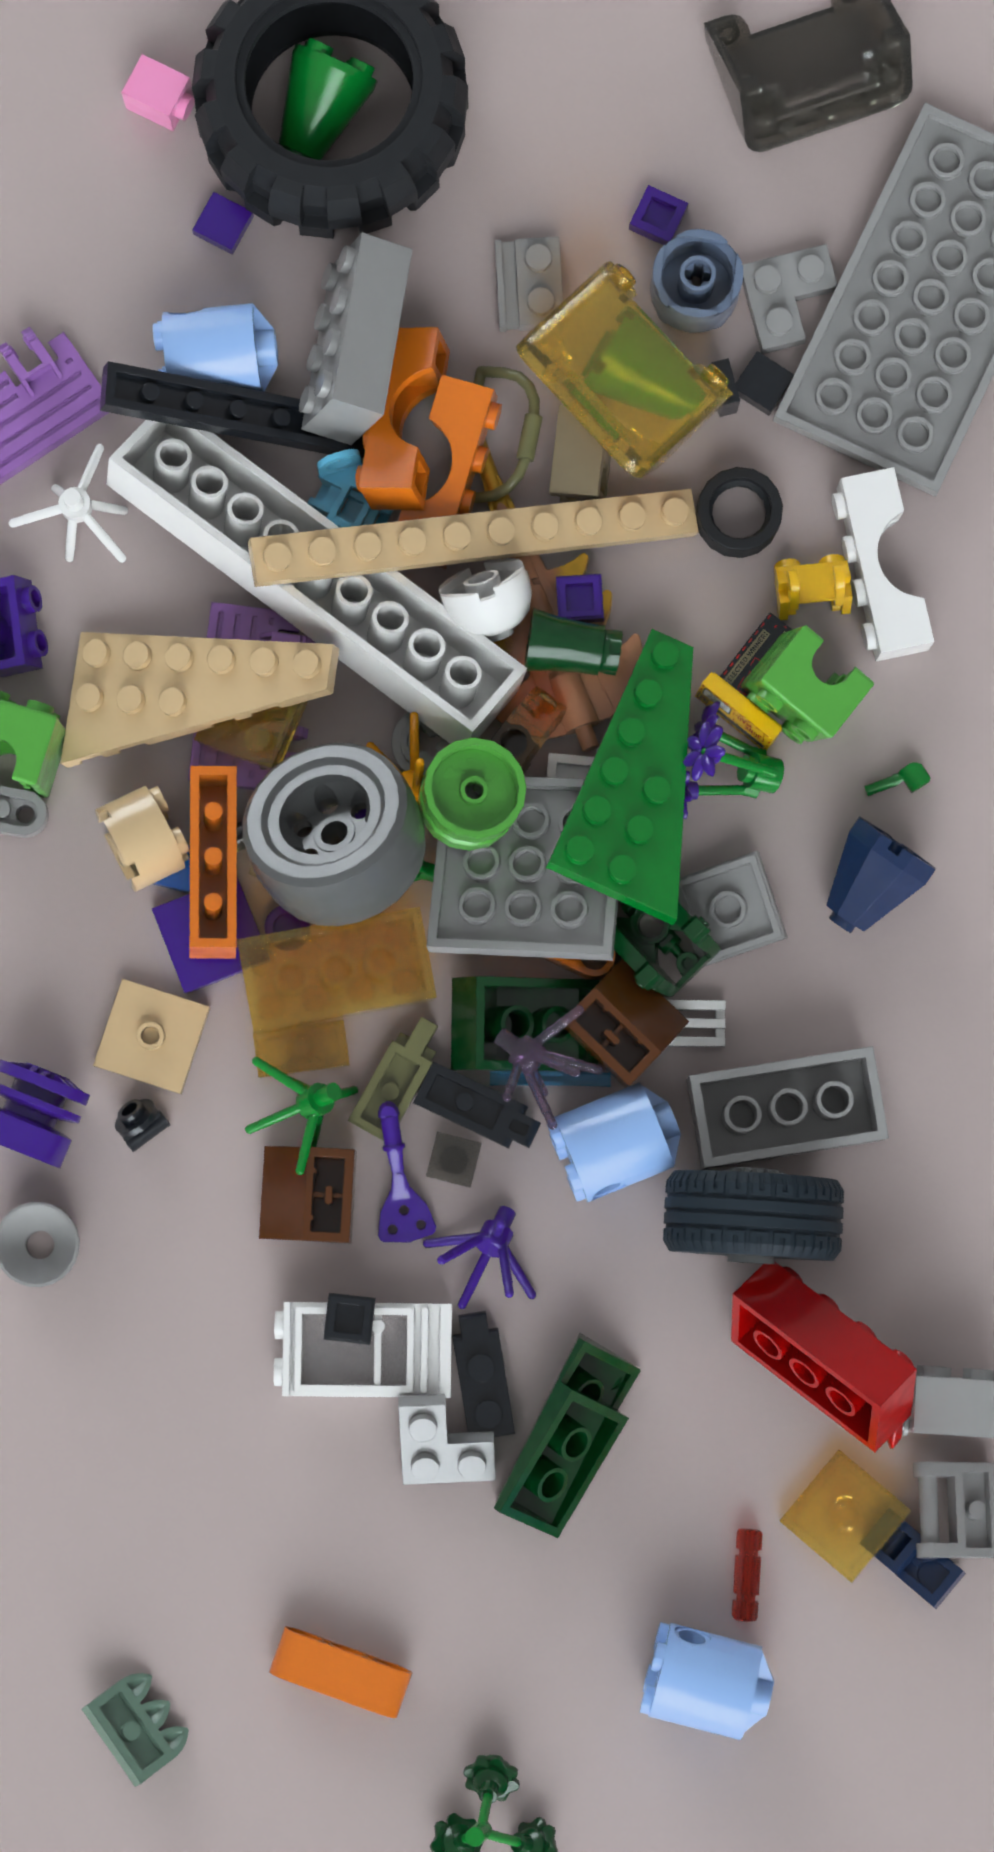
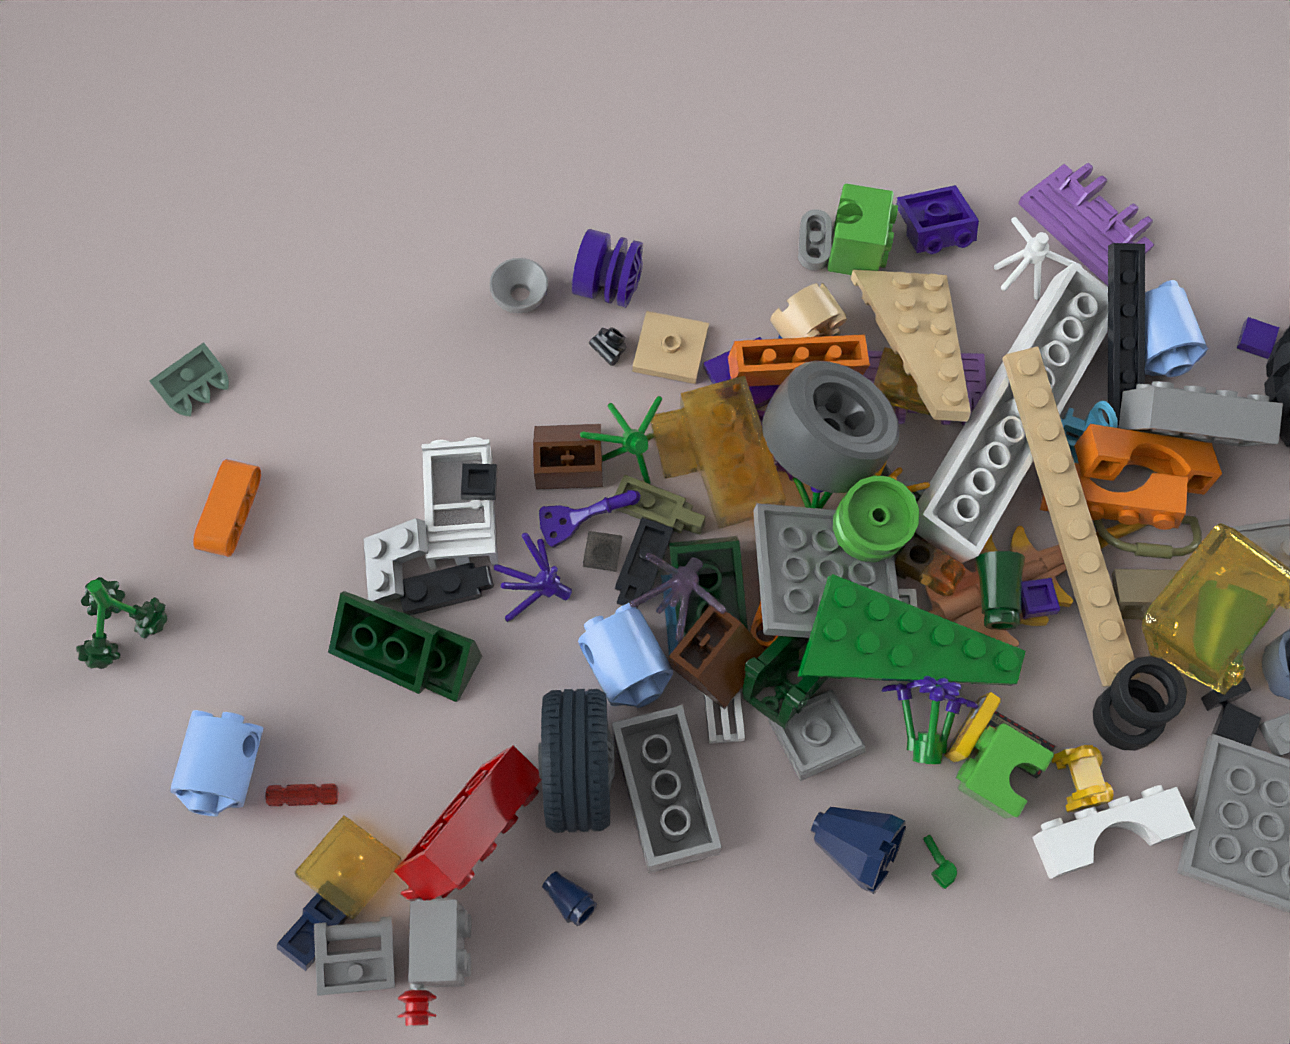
camera: 85 degrees right, 15 degrees down
white cylinder [438,558,532,642] -> none
none -> dark blue cone [542,871,597,926]
none -> black tyre [1110,656,1187,729]

